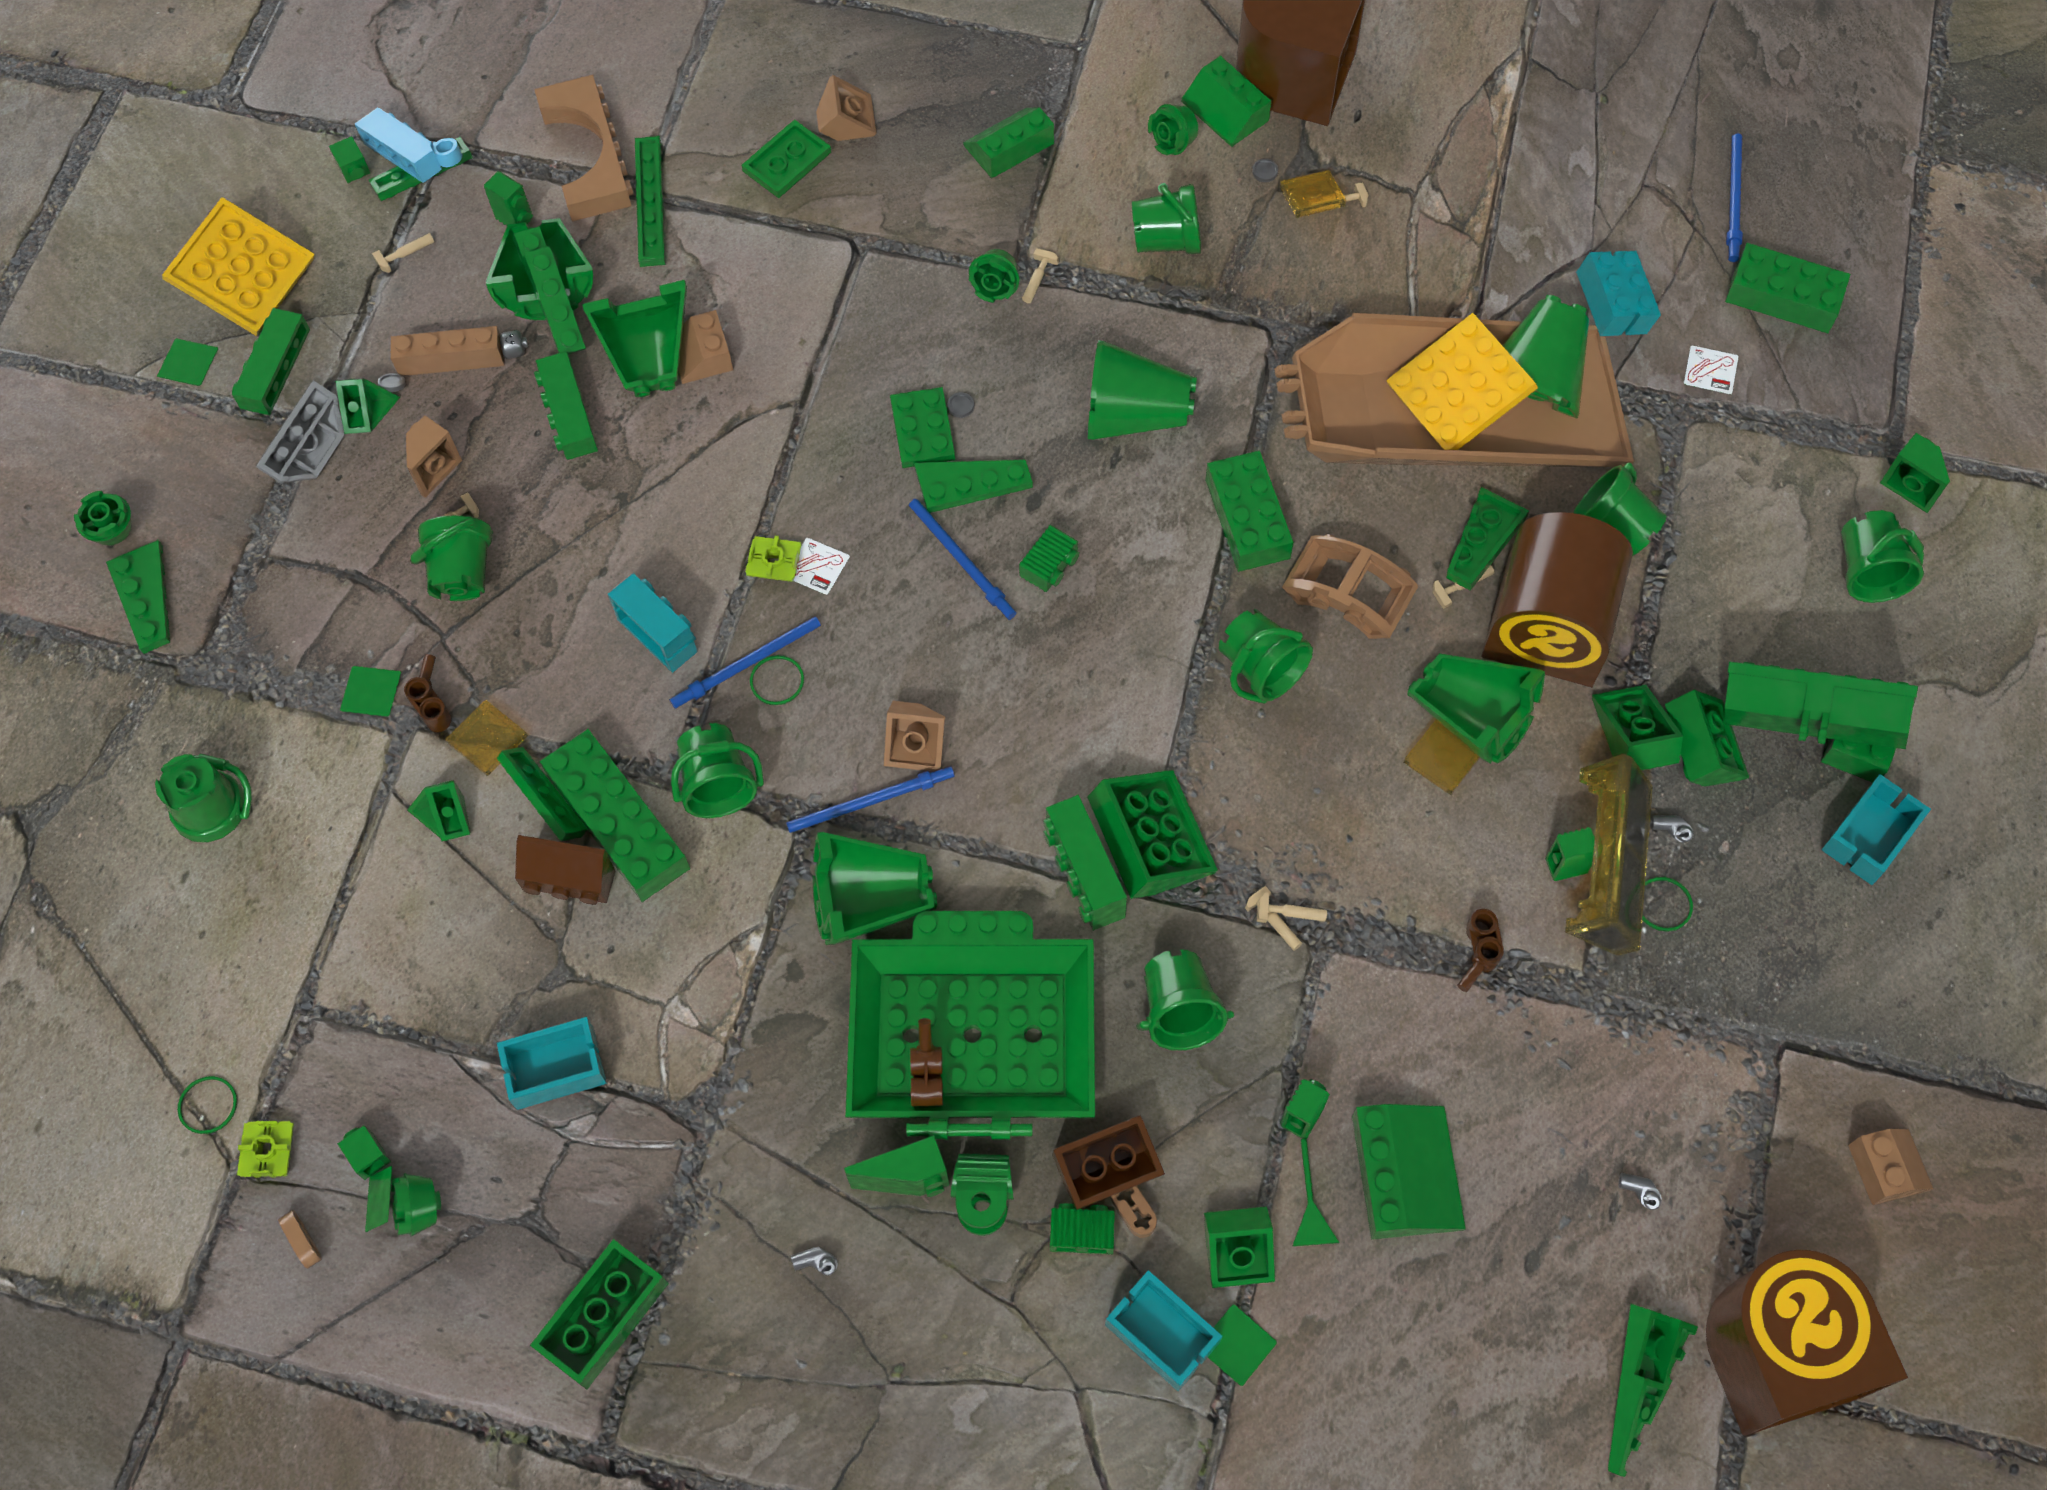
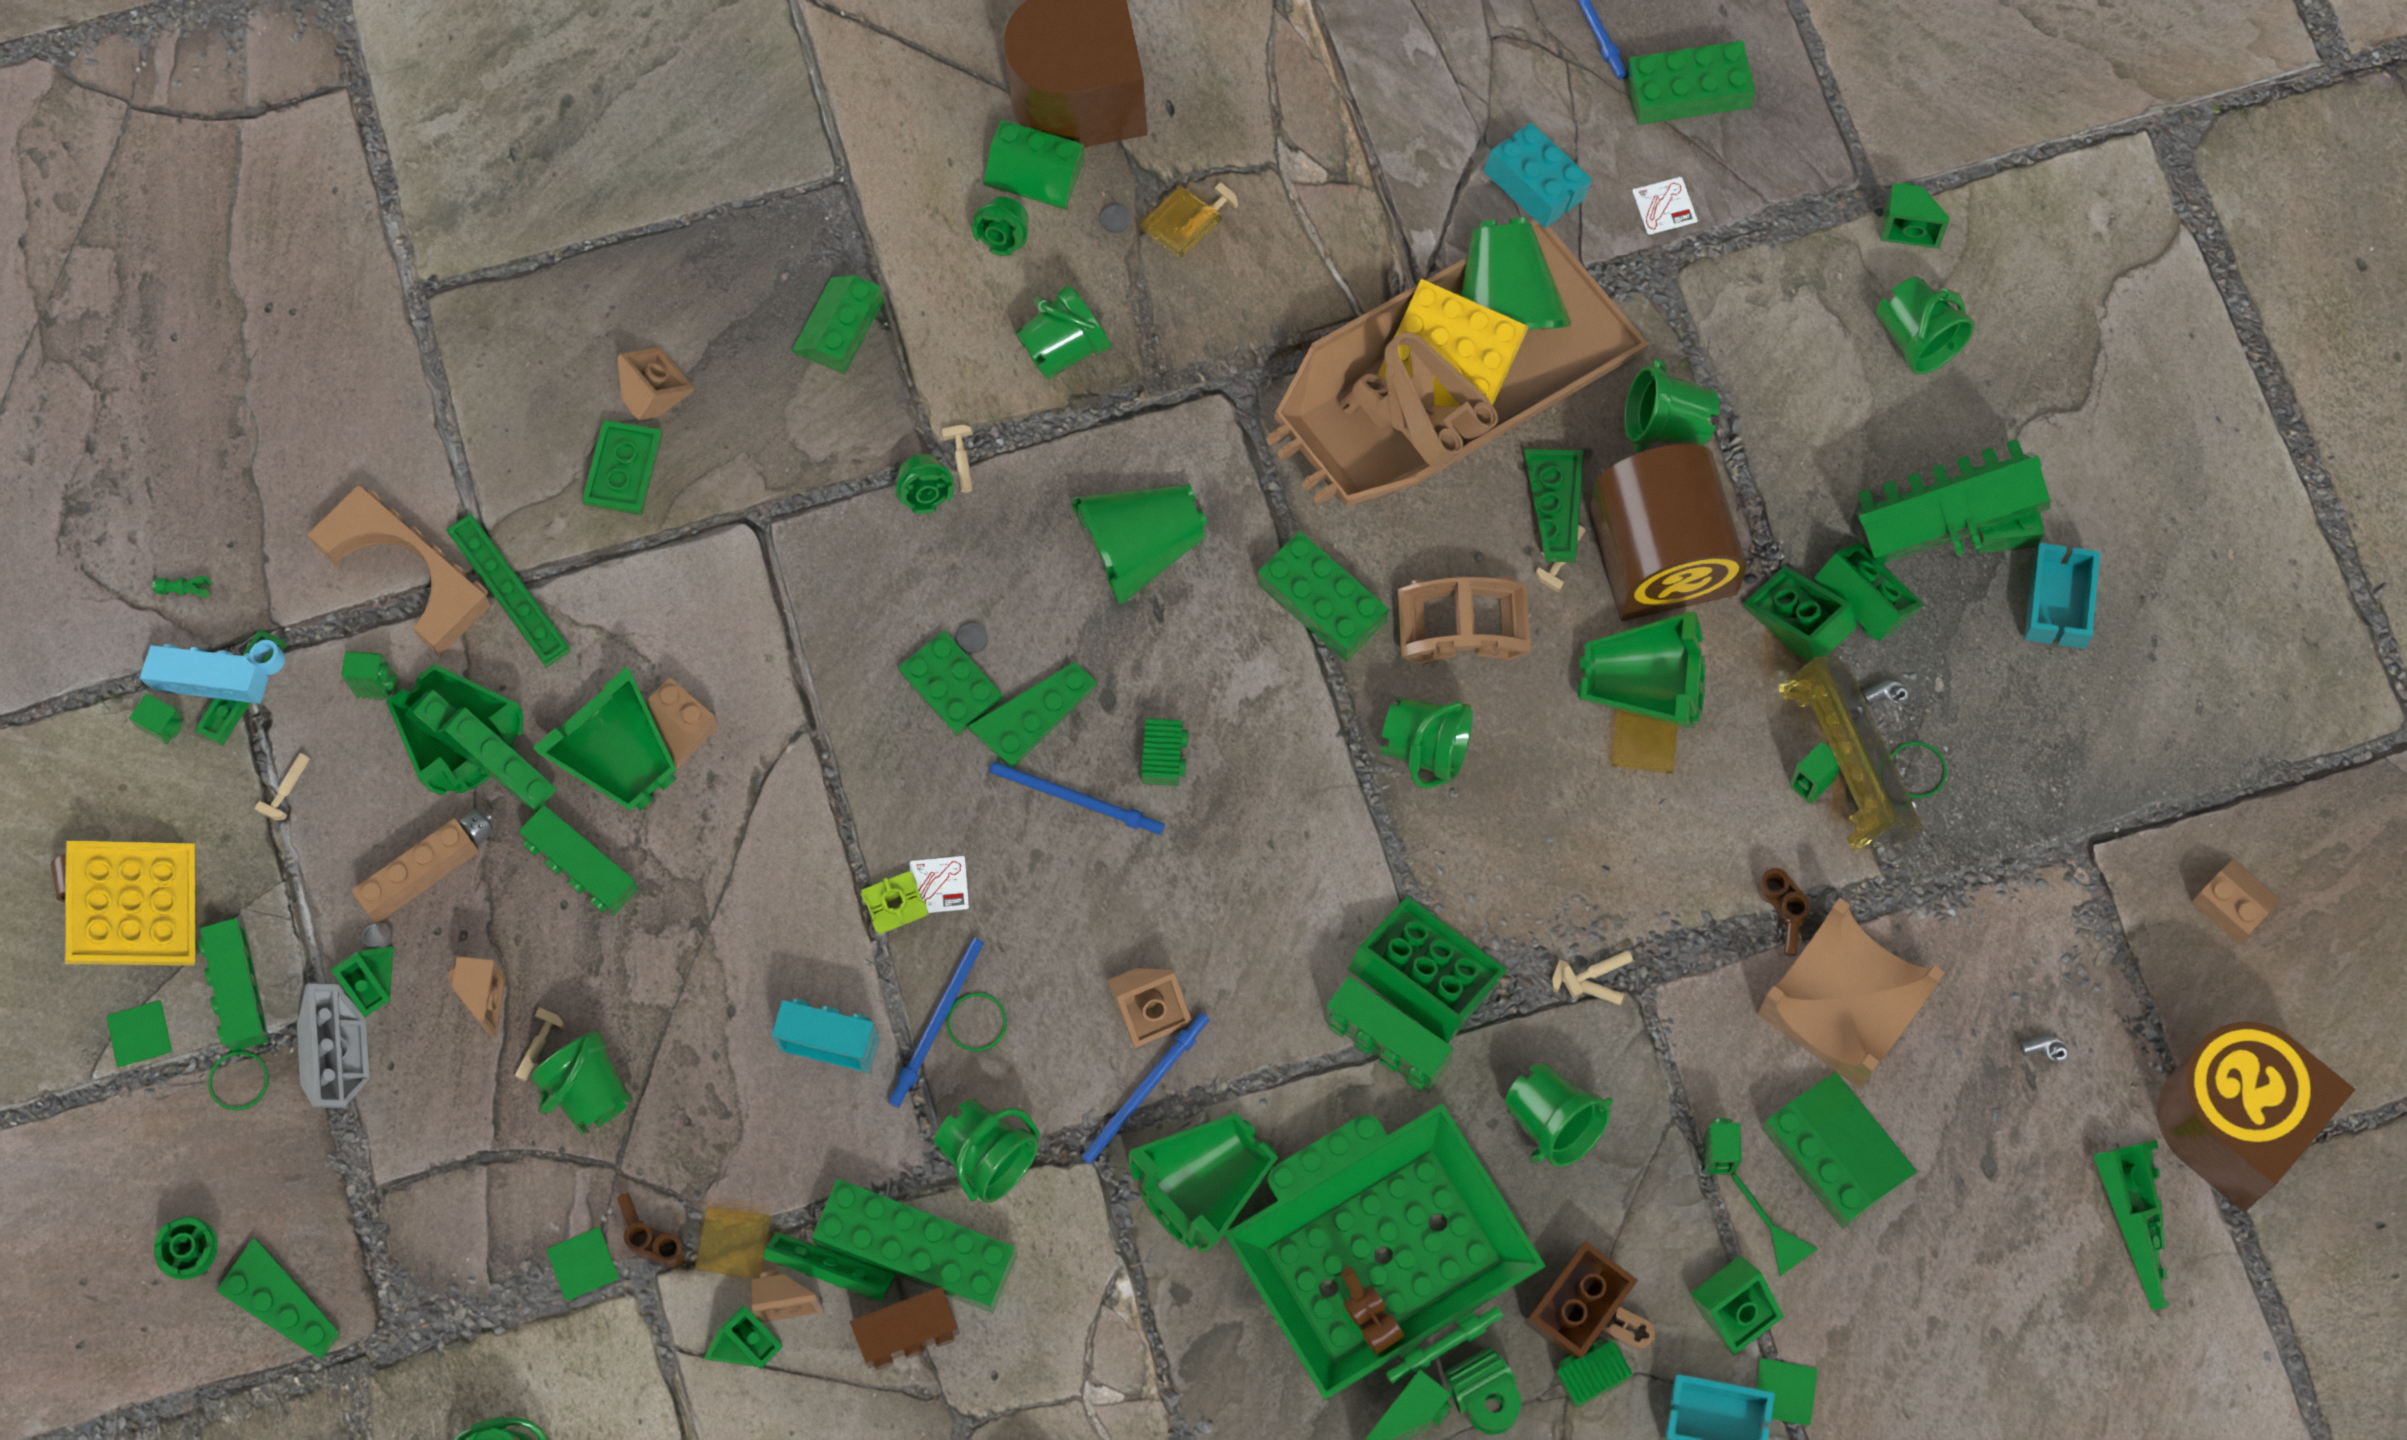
camera: 30 degrees left, 5 degrees up
none -> green piece [152,576,213,598]
none -> green piece [208,1051,269,1111]
none -> medium nougat slope [751,1271,824,1323]
none -> medium nougat connector [1340,332,1498,467]
none -> medium nougat piece [1757,898,1945,1089]

